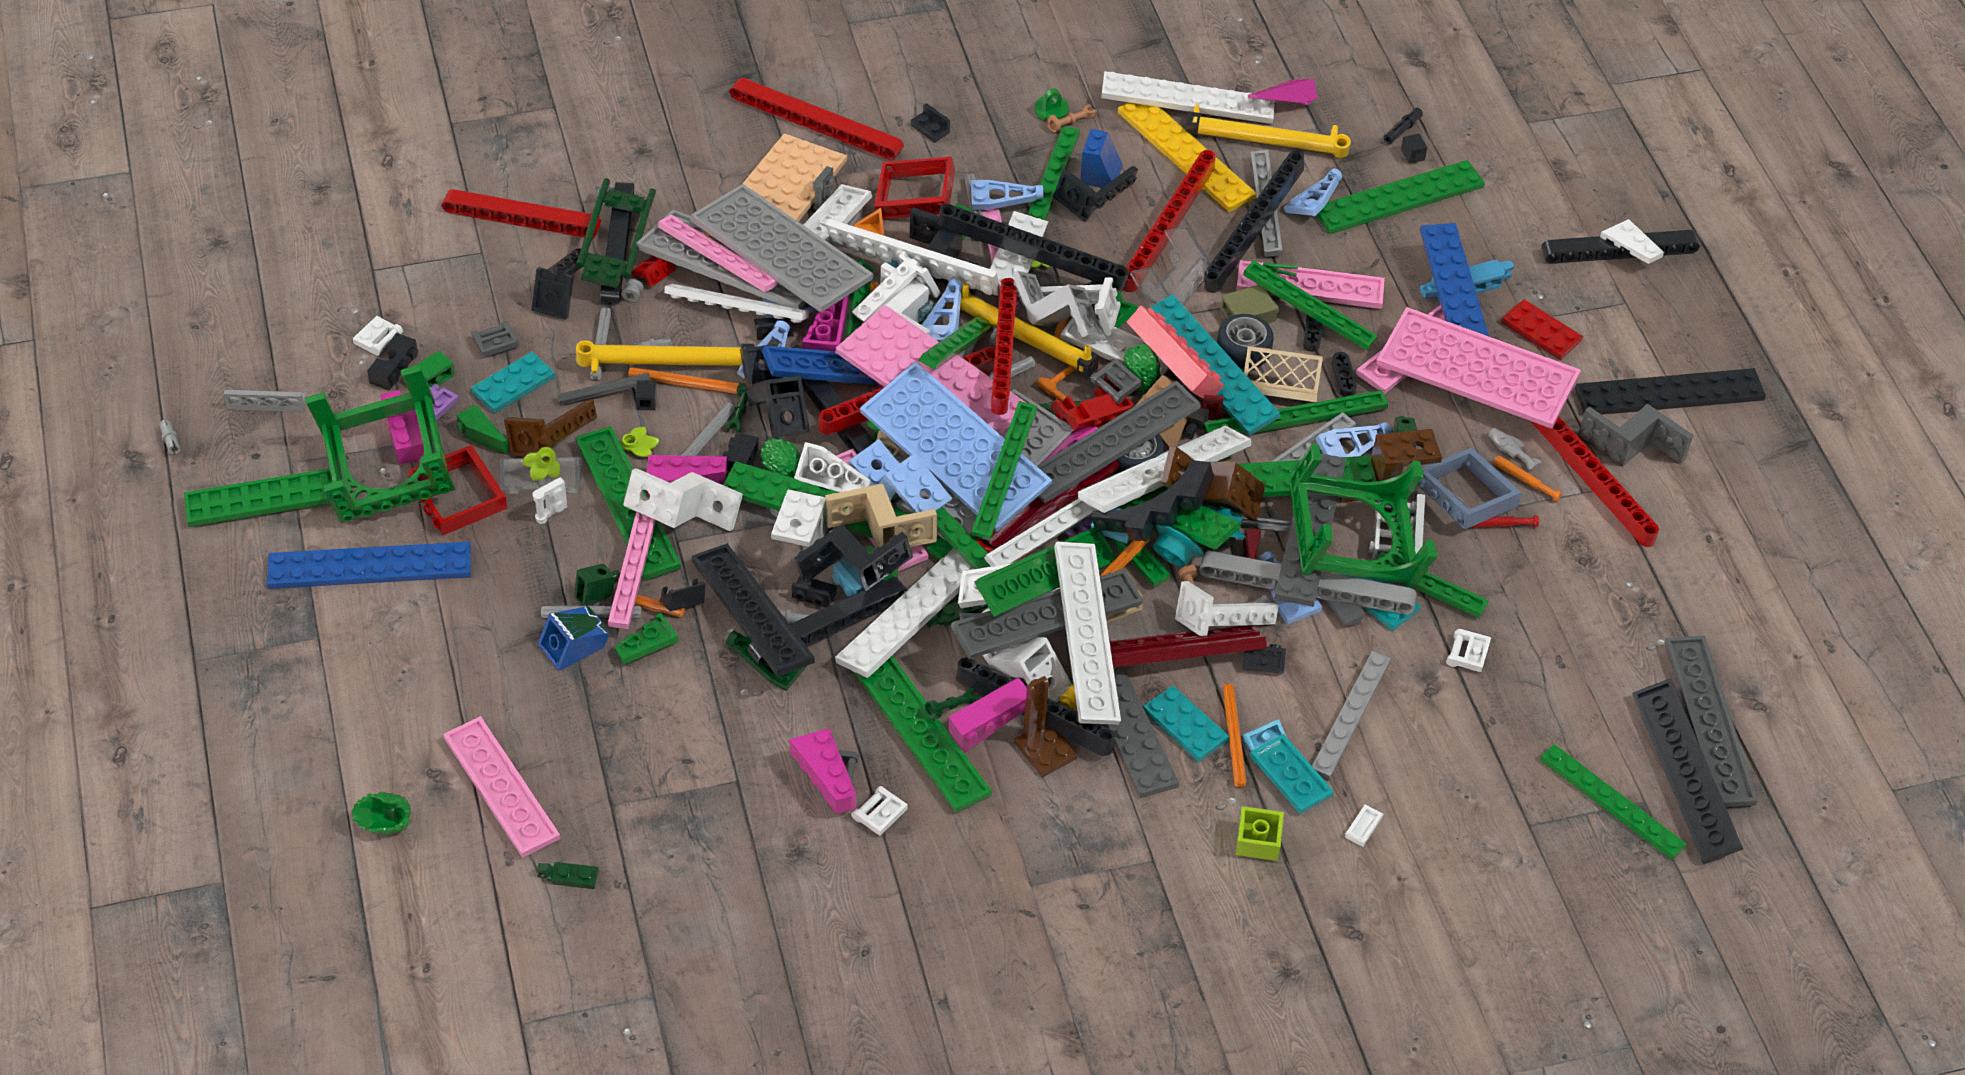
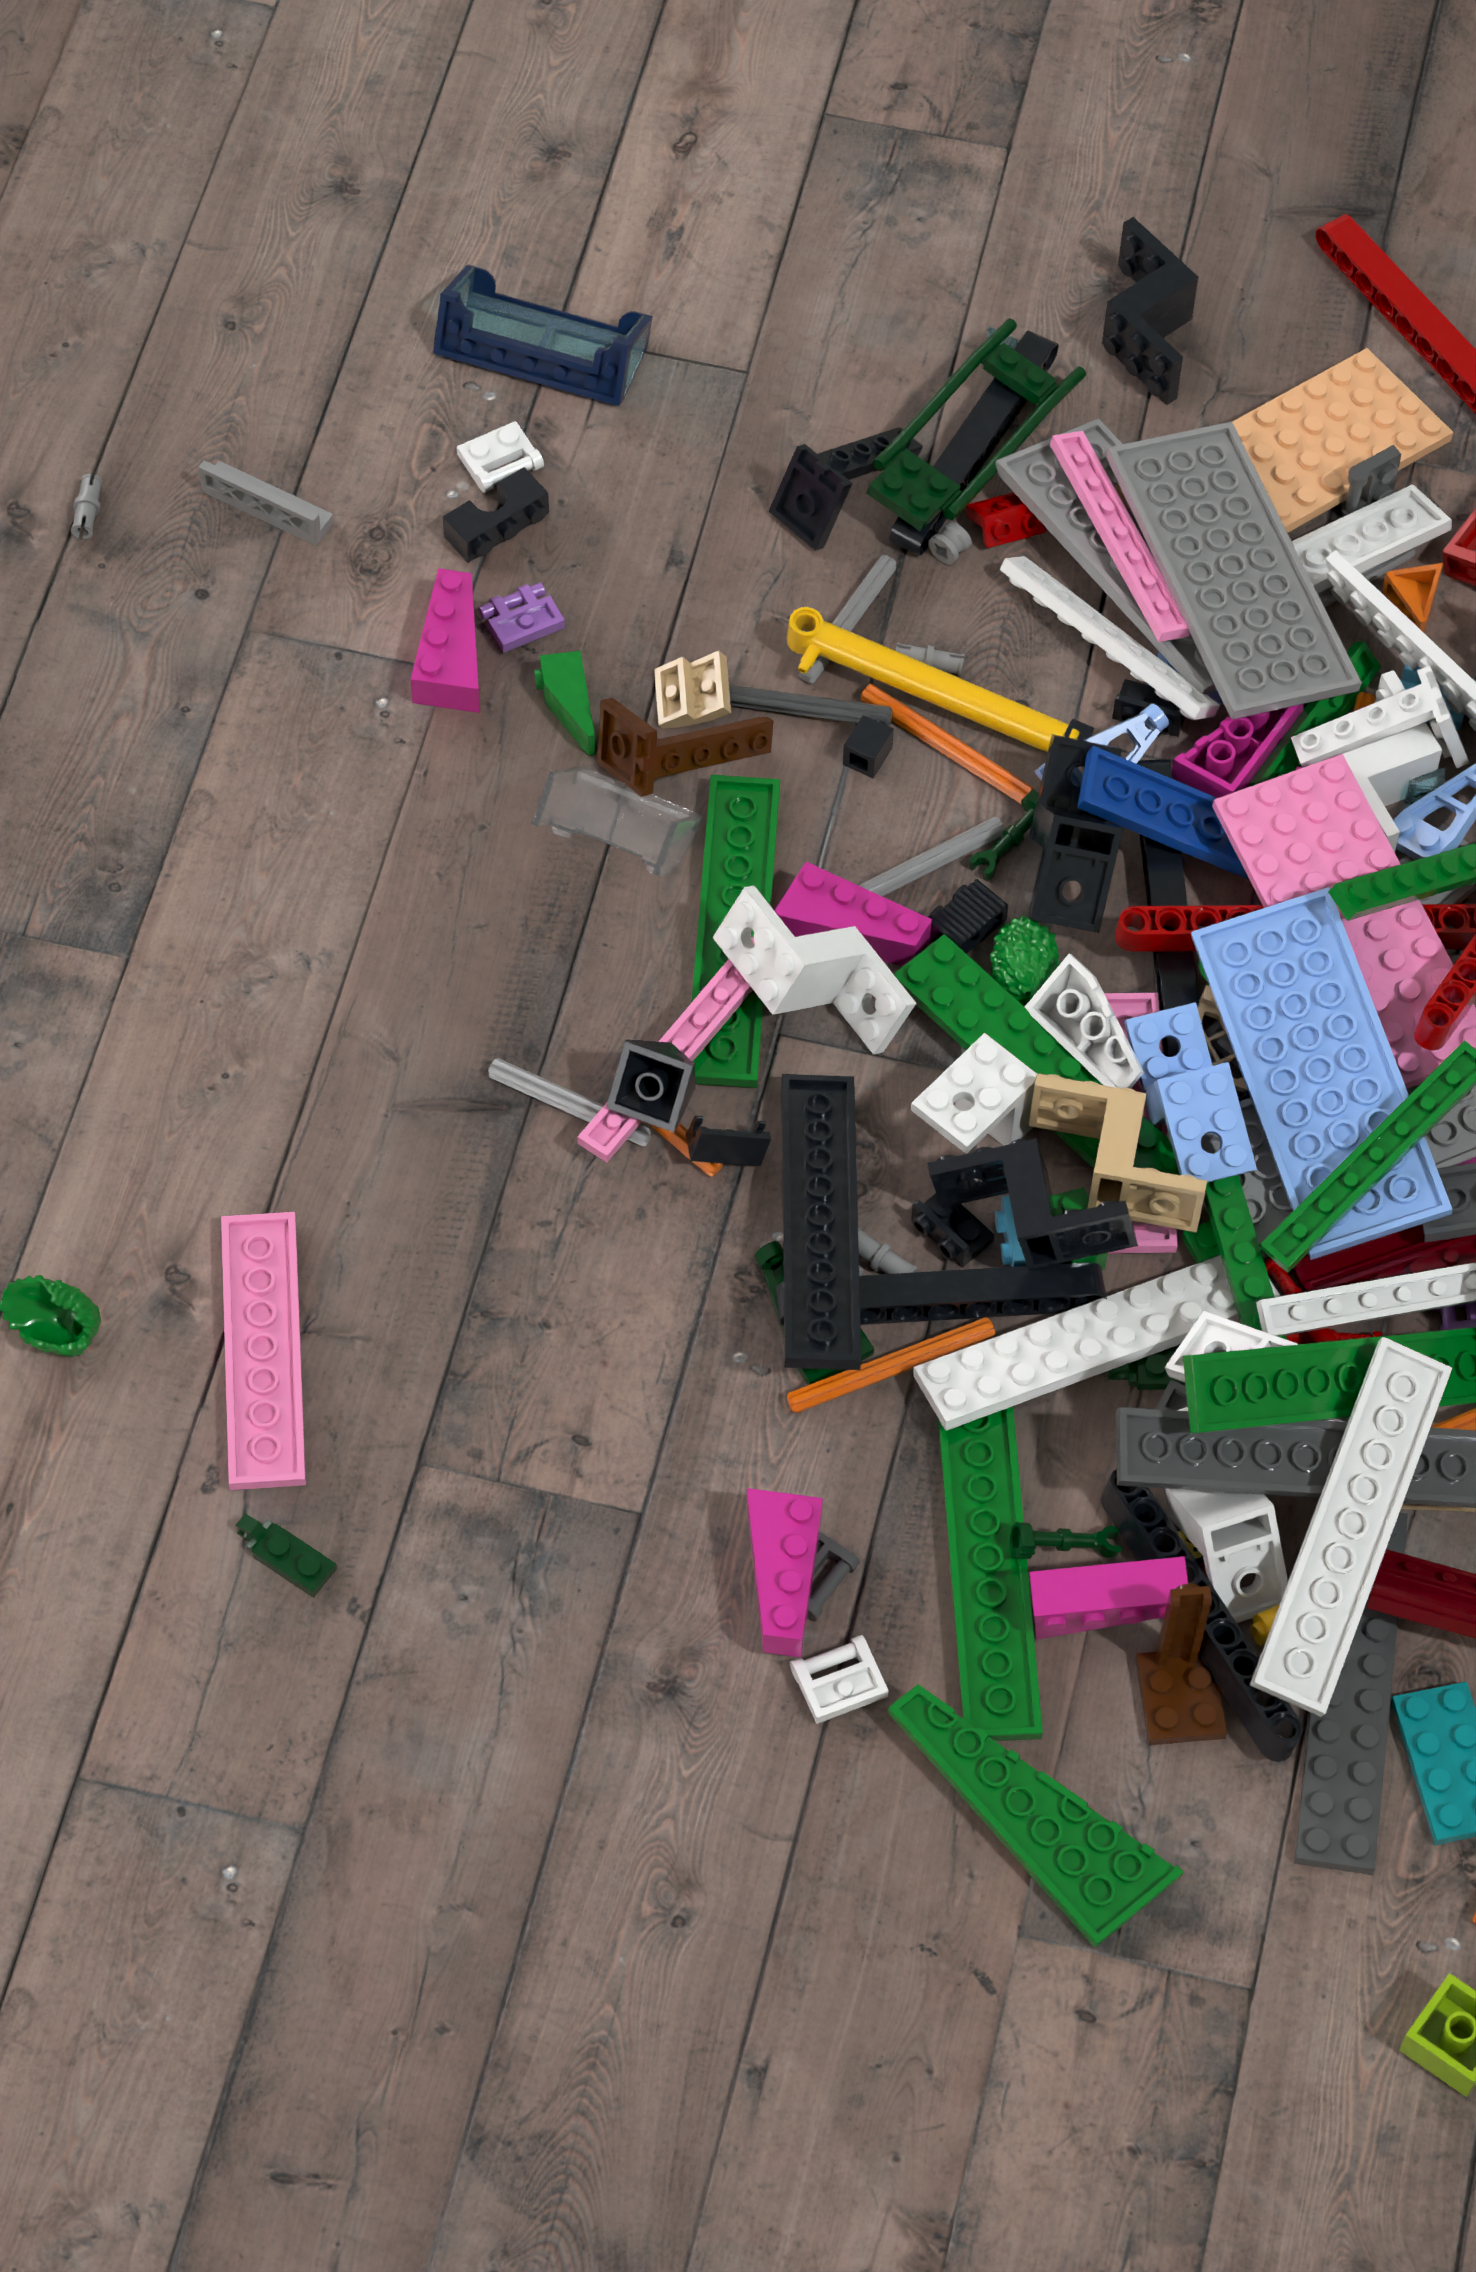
camera: 30 degrees right, 10 degrees up
green plate [184,468,333,527] -> none
blue plate [267,541,471,589] -> none
green arch [305,365,455,523] -> none
red window [408,444,507,536] -> none
green brick [414,350,455,387] -> none
red beam [441,189,602,238] -> none
dark grey plate [471,321,519,358] -> none
teal plate [471,351,556,414] -> none
lime plate [522,447,560,481] -> none
white plate [533,477,567,524] -> none
blue slope [538,606,610,670] -> none
dark green torso [574,564,620,606] -> none
green wing [614,612,679,664] -> none
lime plate [621,427,659,457] -> none
none -> dark blue windscreen [433,264,653,406]
none -> black slope [606,1039,696,1132]
none -> tan slope [654,651,731,729]
none -> orange axle [787,1317,995,1413]
none -> green wing [887,1684,1184,1948]
none -> black bracket [1102,217,1199,405]

